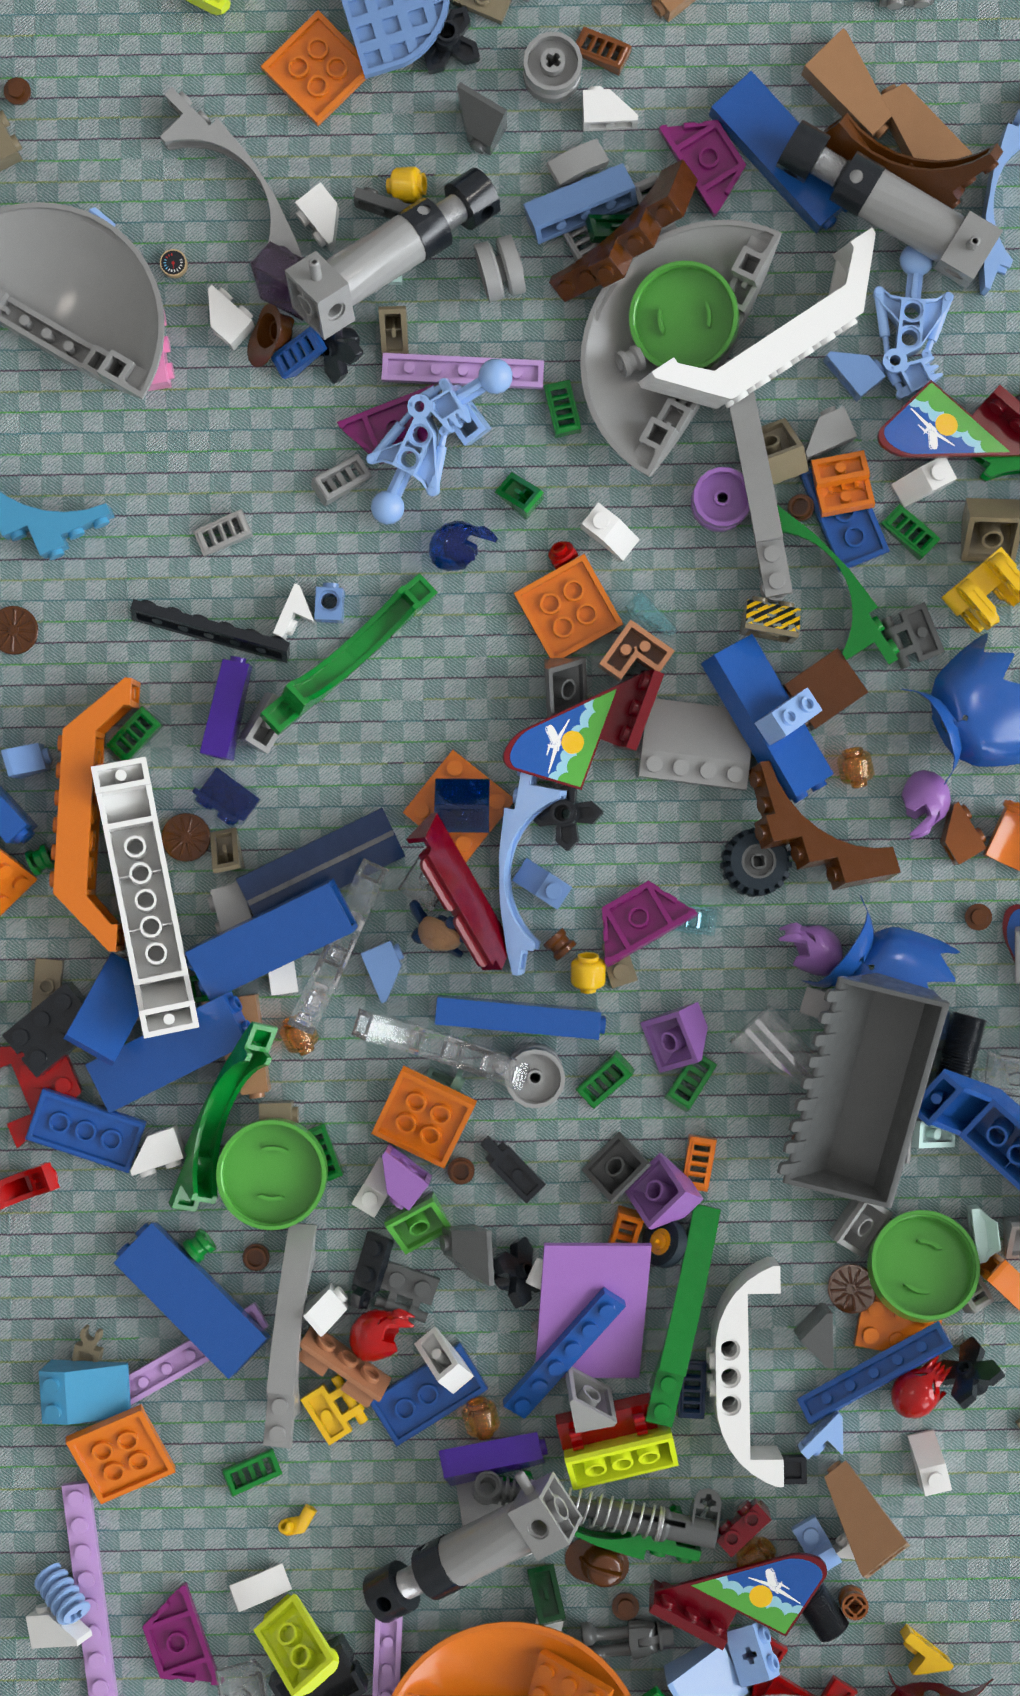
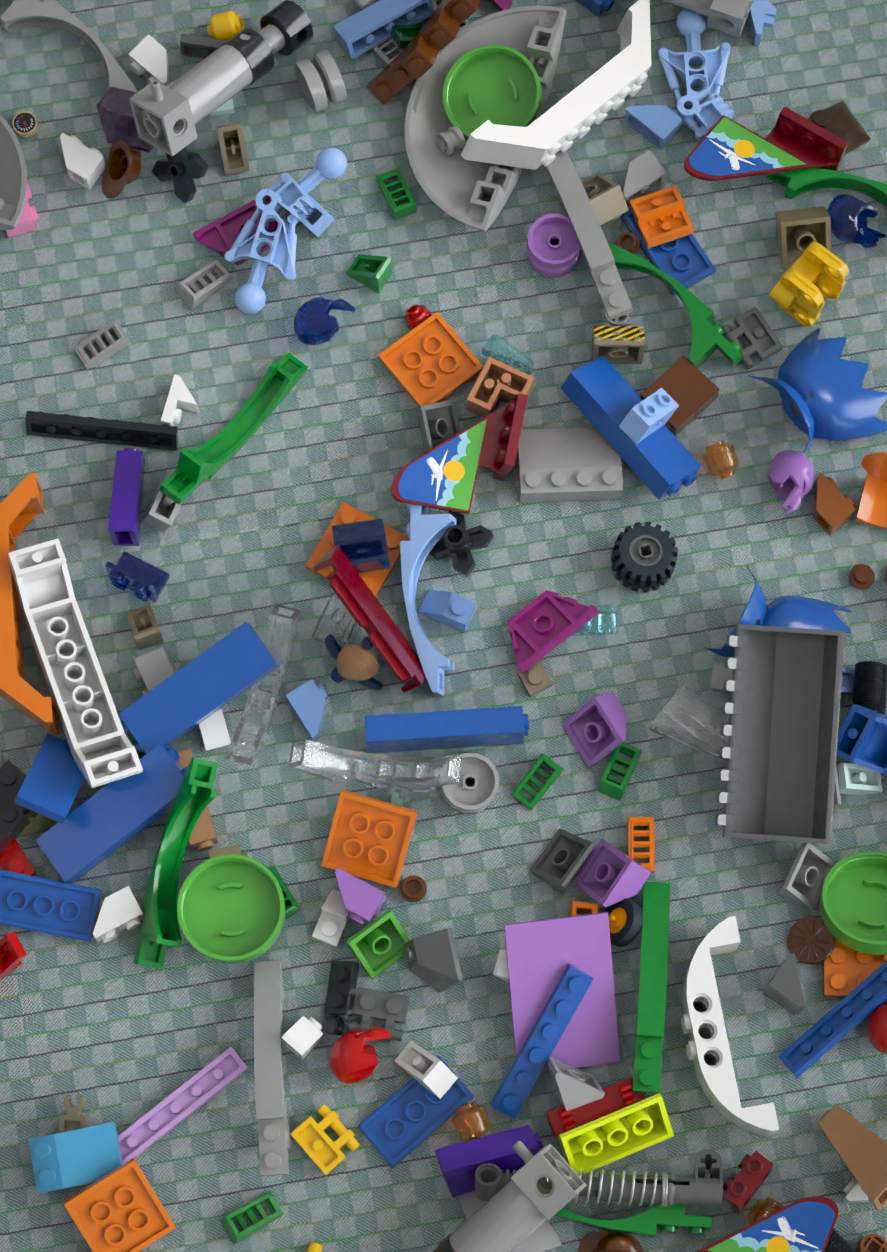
camera: 10 degrees left, 15 degrees down
green slope [107,706,164,761] -> none
blue brick [114,1222,271,1379] -> none
reddish brown wheel [162,813,210,862] -> none
green wheel [183,1228,217,1263] -> none
dark blue tile [235,807,405,916] -> none
reddish brown plate [242,1243,270,1271] -> none
blue slope [271,326,327,379] -> none
clear orange head [279,1013,319,1056] -> none
nougat brick [299,1325,392,1408] -> none
medium blue brick [314,583,345,623] -> none
lavender plate [381,353,544,390] -> none
black hinge [481,1135,546,1204] -> none
black plant [493,1237,540,1309] -> none
reddish brown wheel [543,928,577,961] -> none
yellow head [571,952,606,994] -> none
white slope [581,503,640,561] -> none
dark blue slope [676,1359,706,1419] -> none
reddish brown arch [749,761,901,890] -> none
medium lavender helmet [779,922,843,976] -> none
black plate [781,1454,807,1484] -> none
light blue slope [791,1514,842,1571] -> none
light blue slope [797,1410,843,1459] -> none
green slope [881,504,940,561] -> none
white slope [891,458,957,508] -> none

